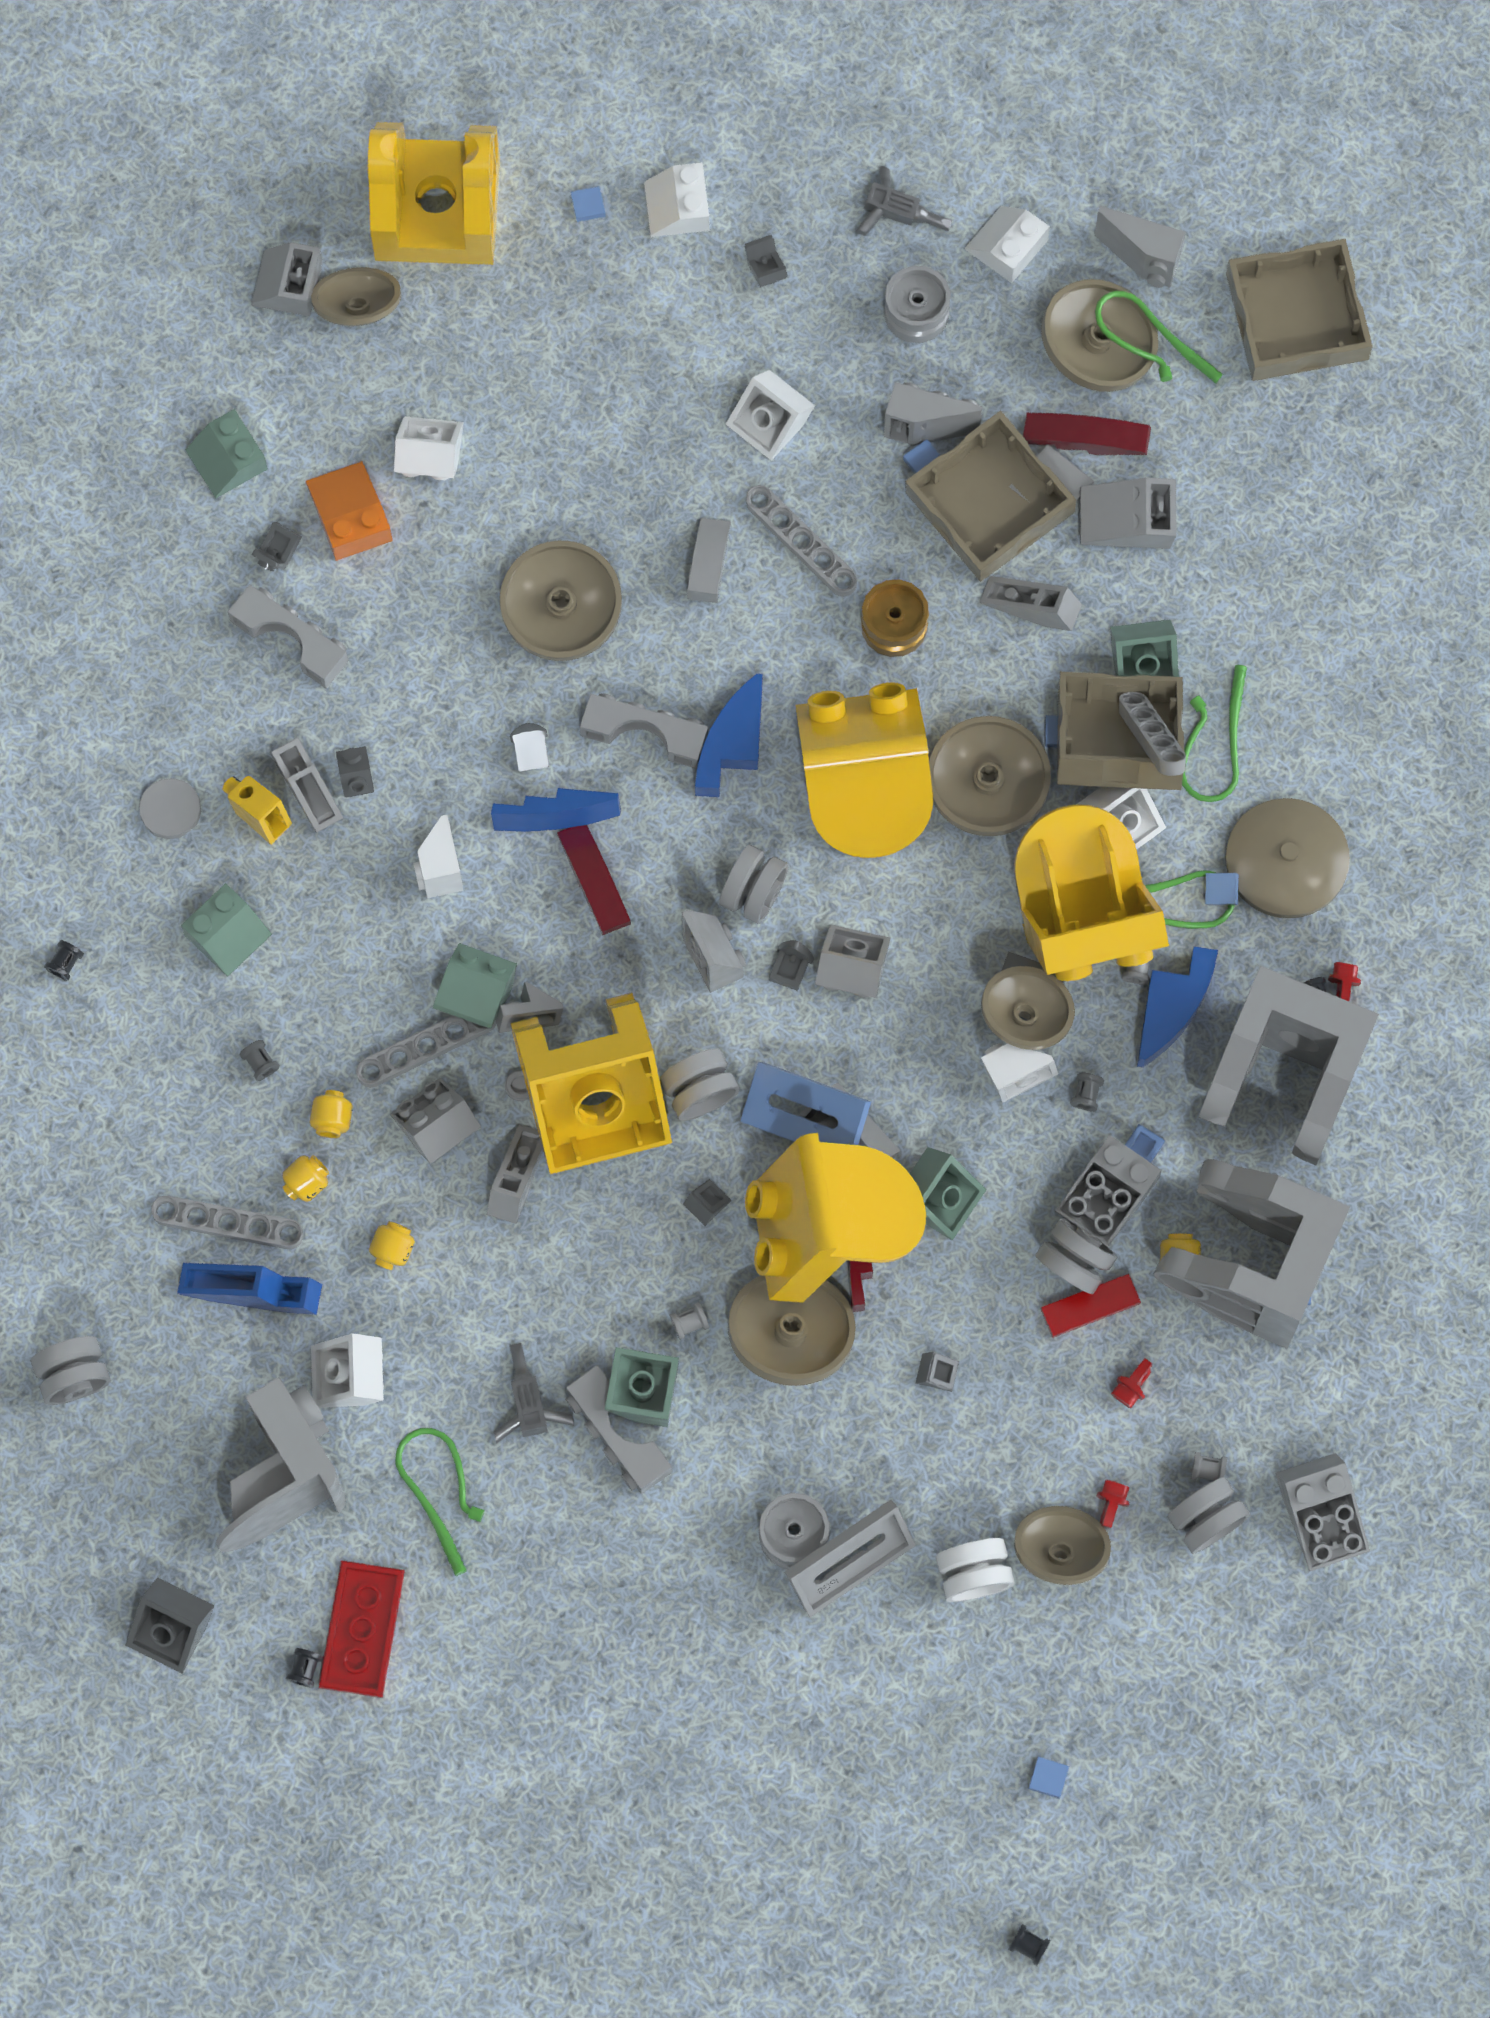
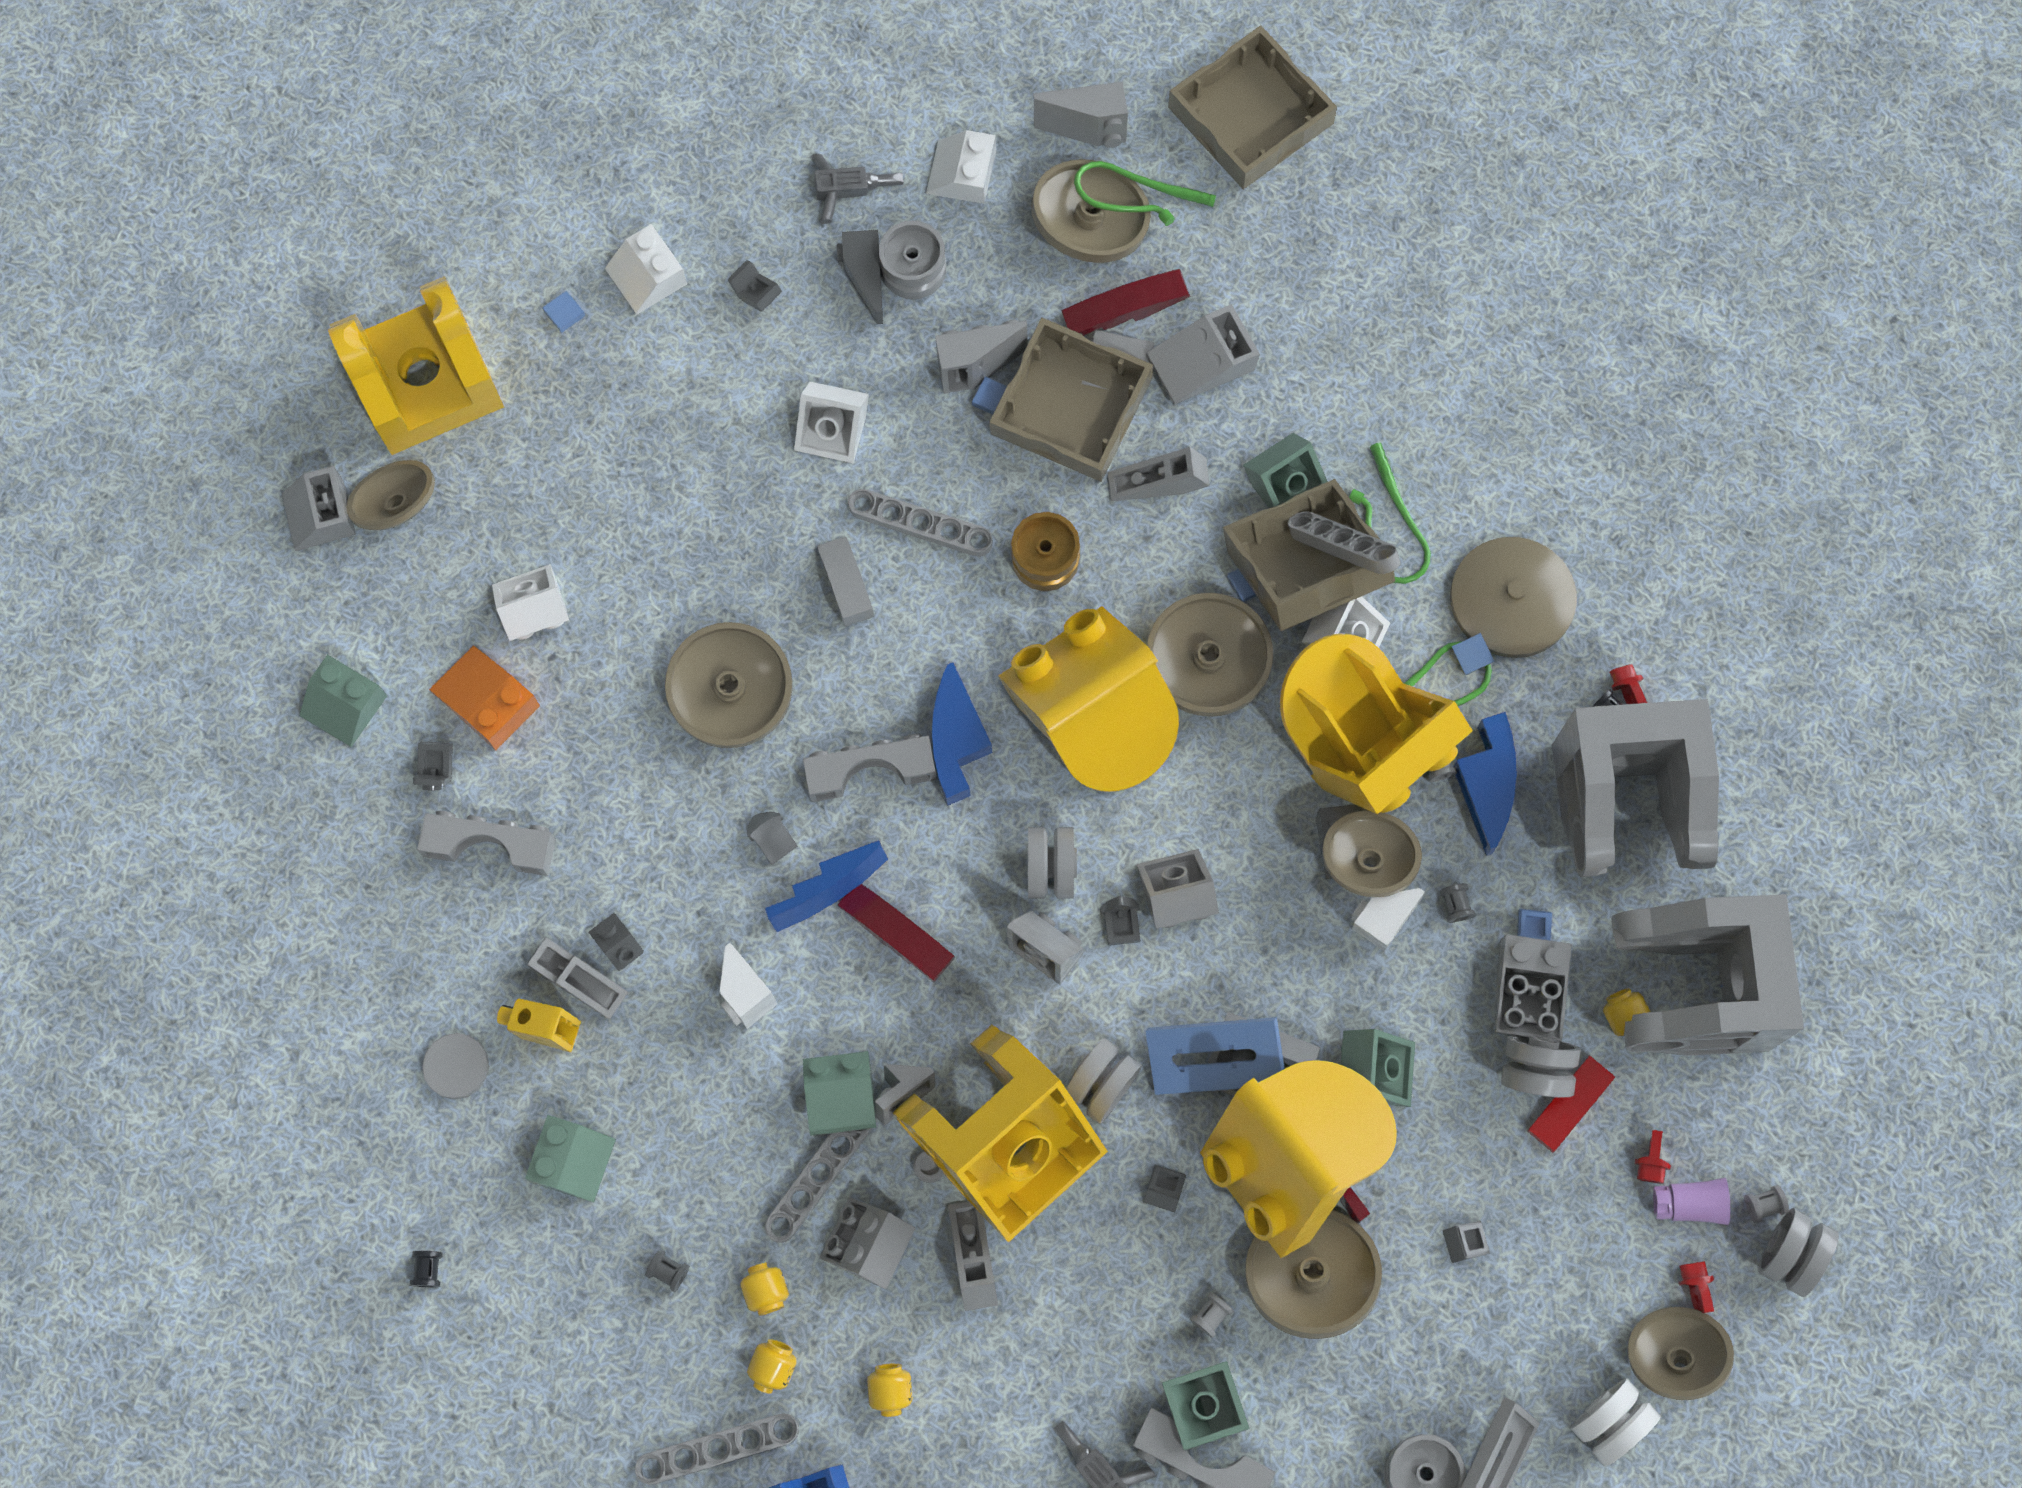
camera: 25 degrees left, 0 degrees up
light grey slope [1275,1453,1370,1571] -> none
none -> dark grey slope [837,230,883,324]
none -> lavender plant [1653,1178,1730,1225]

